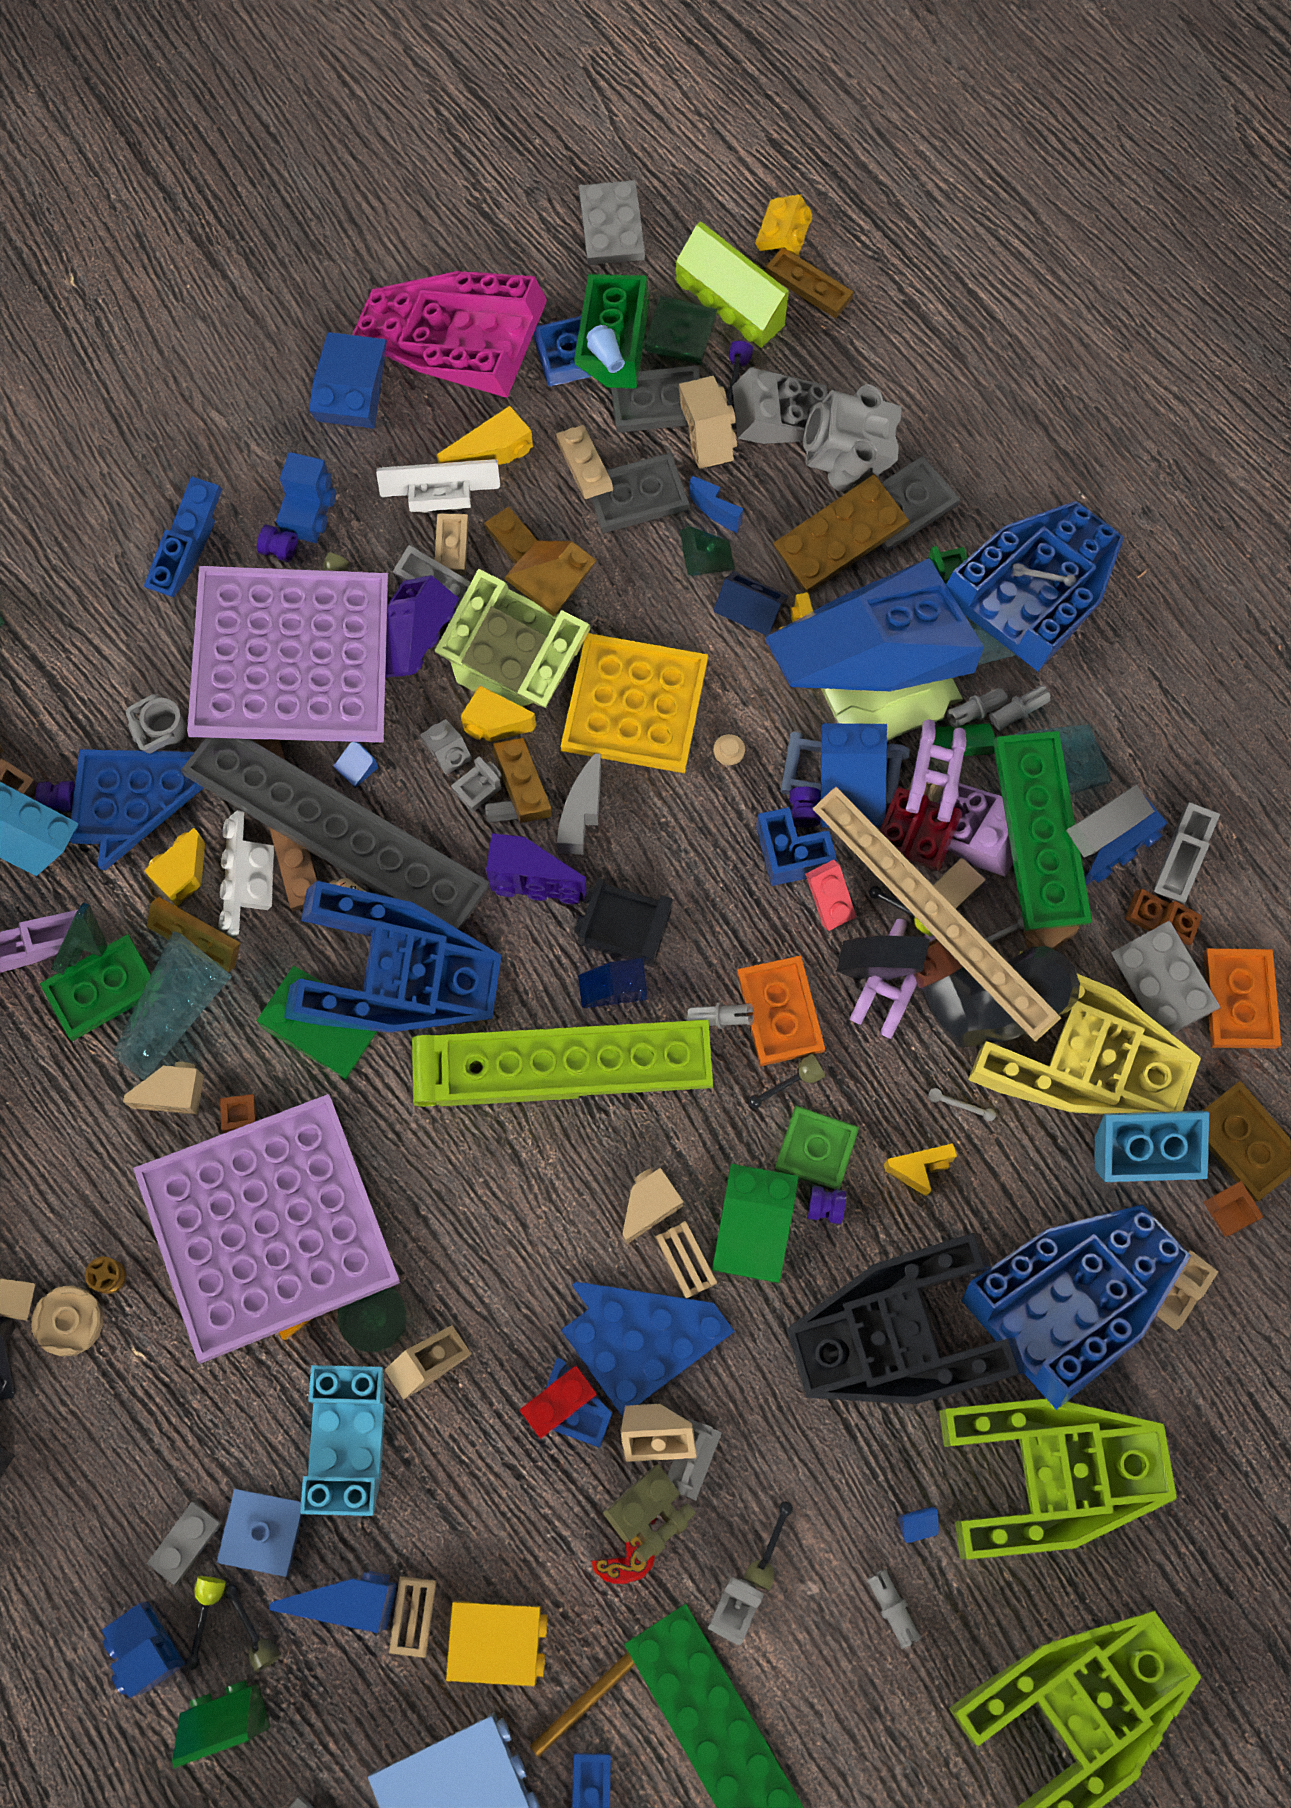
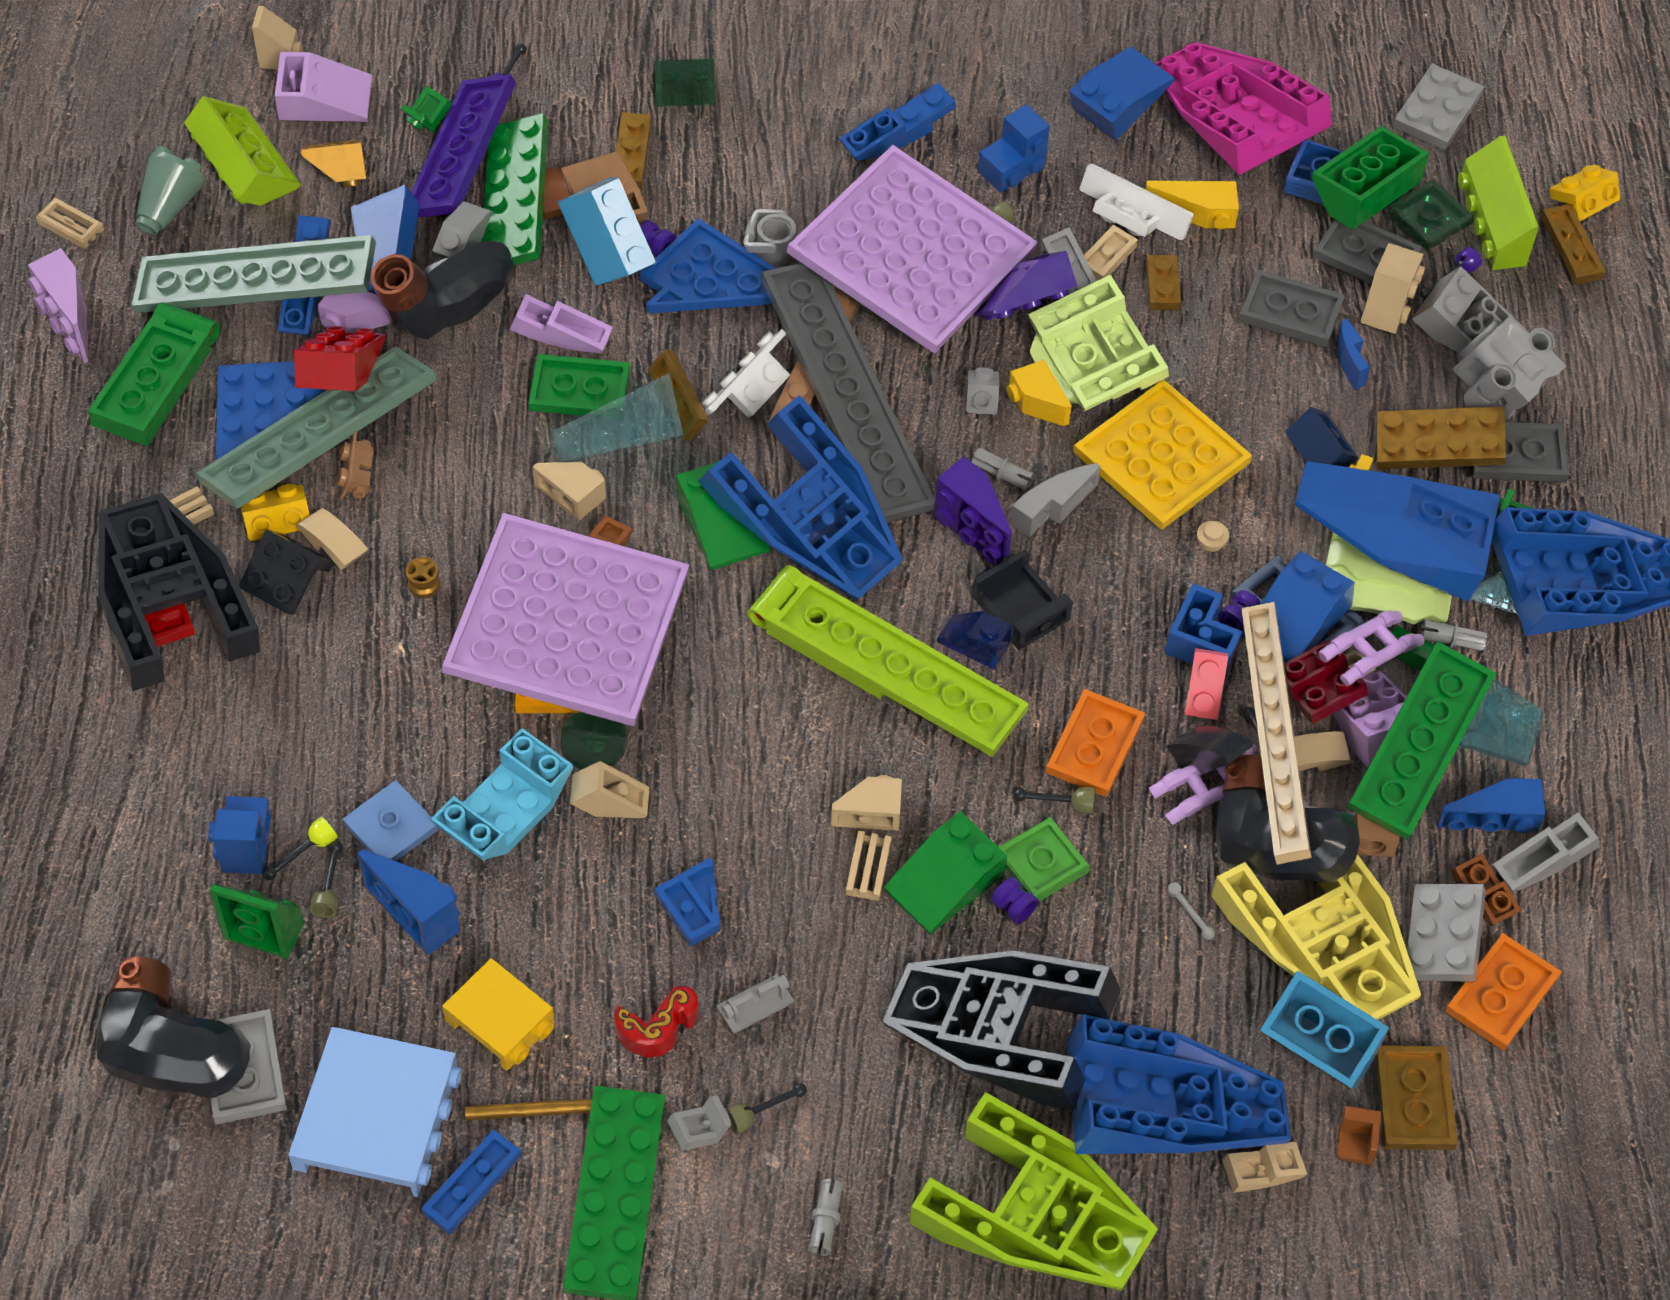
camera: 35 degrees right, 15 degrees down
tan tile [31,1286,103,1357] -> none
clear green slope [51,902,108,974] -> none
yellow slope [144,828,205,907] -> none
light grey plate [146,1502,222,1585] -> none
dark purple wheel [257,524,298,563] -> none
slope [333,742,379,788] -> none
tan tile [389,1576,437,1658] -> none
light grey bracket [451,756,502,813] -> none
olive plate [461,606,547,693] -> none
pearl gold plate [493,738,552,823] -> none
pearl gold slope [504,541,597,617] -> none
red plate [519,1365,597,1439] -> none
tan plate [556,425,613,499] -> none
blue wing [561,1282,735,1417] -> none
light blue cone [587,325,625,373] -> none
olive plate [603,1465,695,1563] -> none
tan slope [621,1404,697,1462] -> none
clear green slope [680,526,735,576] -> none
light grey axle [687,1002,754,1029] -> none
yellow slope [884,1143,957,1196] -> none
blue slope [897,1507,939,1543] -> none
light grey axle [989,685,1051,731] -> none
light grey hinge [1011,563,1076,587] -> none
light grey slope [1066,784,1155,858] -> none

